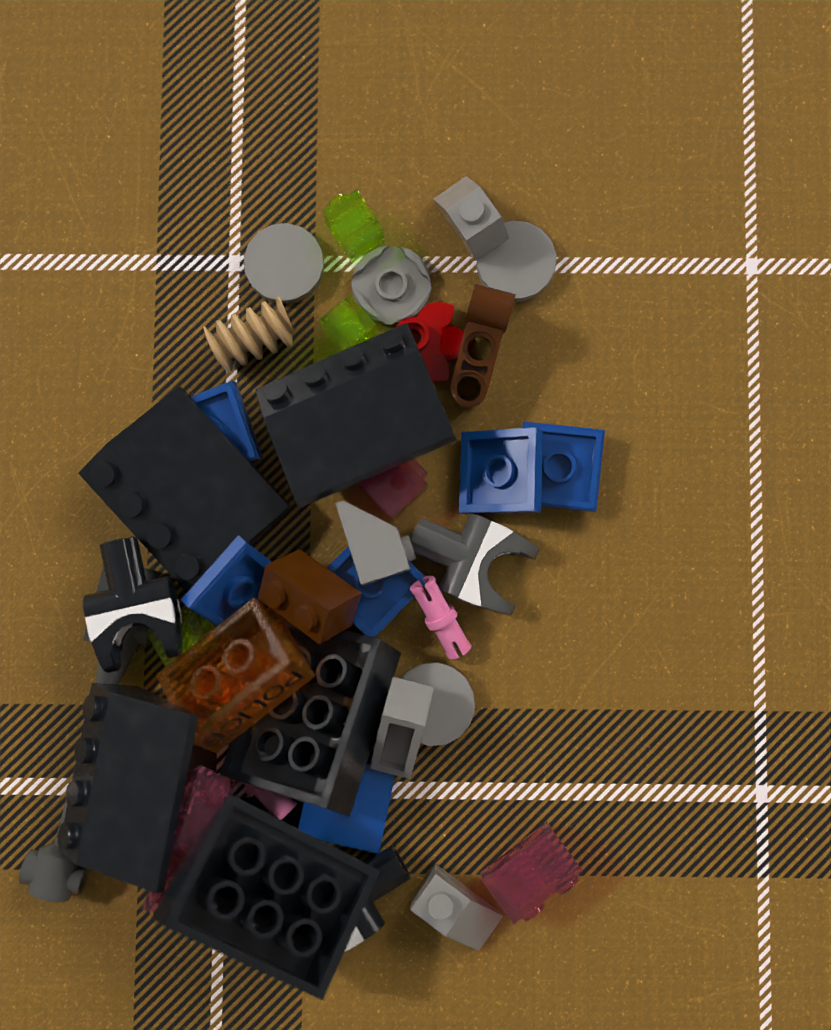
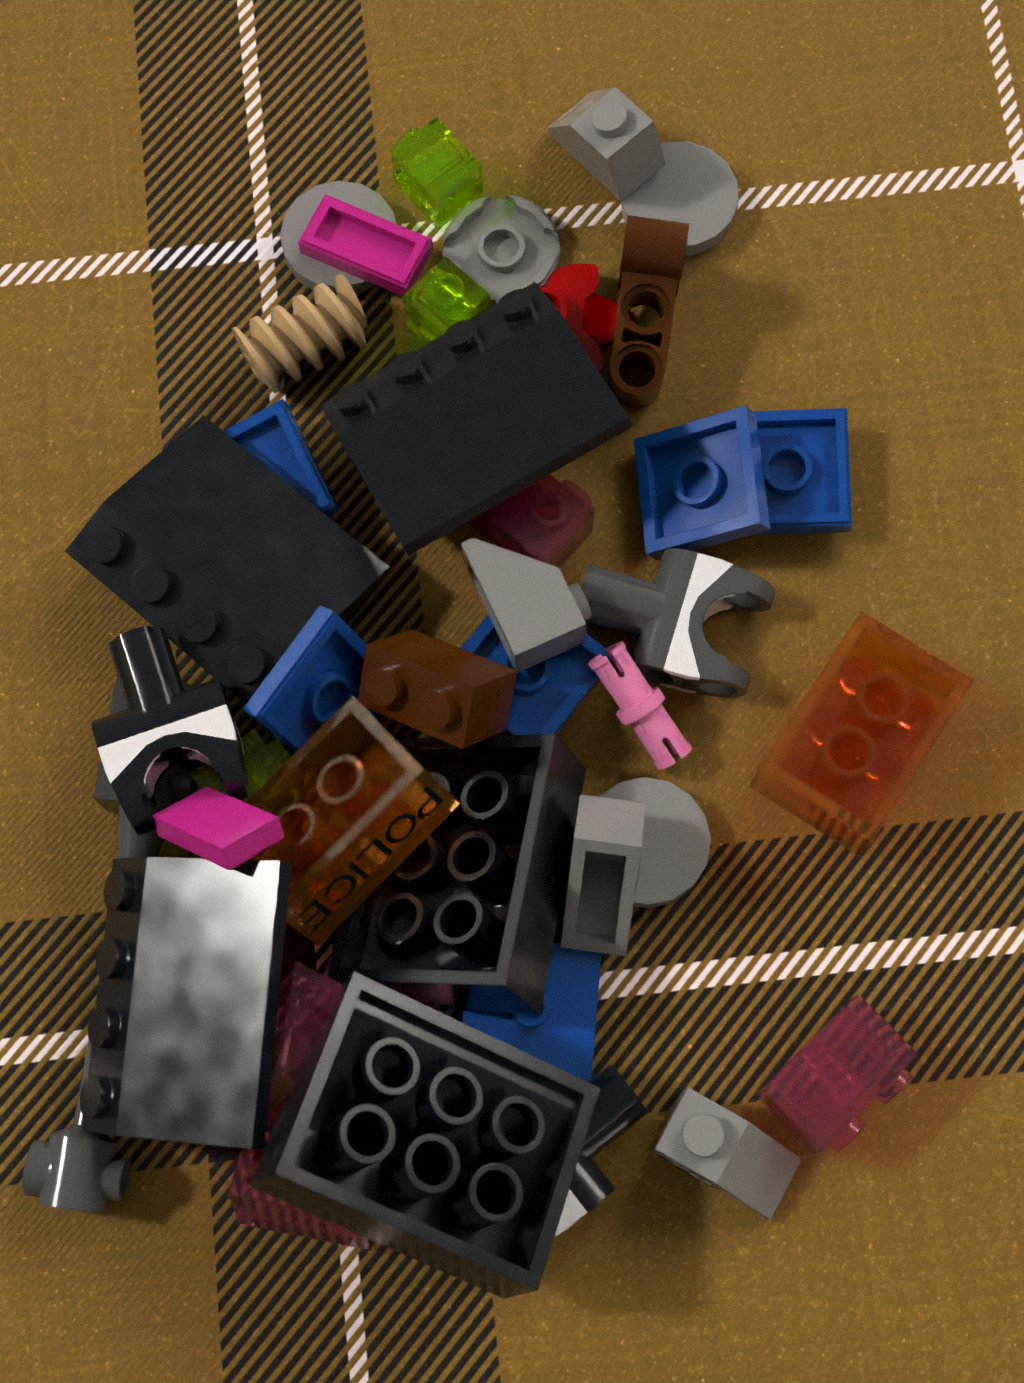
camera: 10 degrees left, 10 degrees down
none -> dark pink tile [151,786,285,870]
none -> dark pink tile [298,194,433,298]
none -> clear orange brick [749,611,974,856]

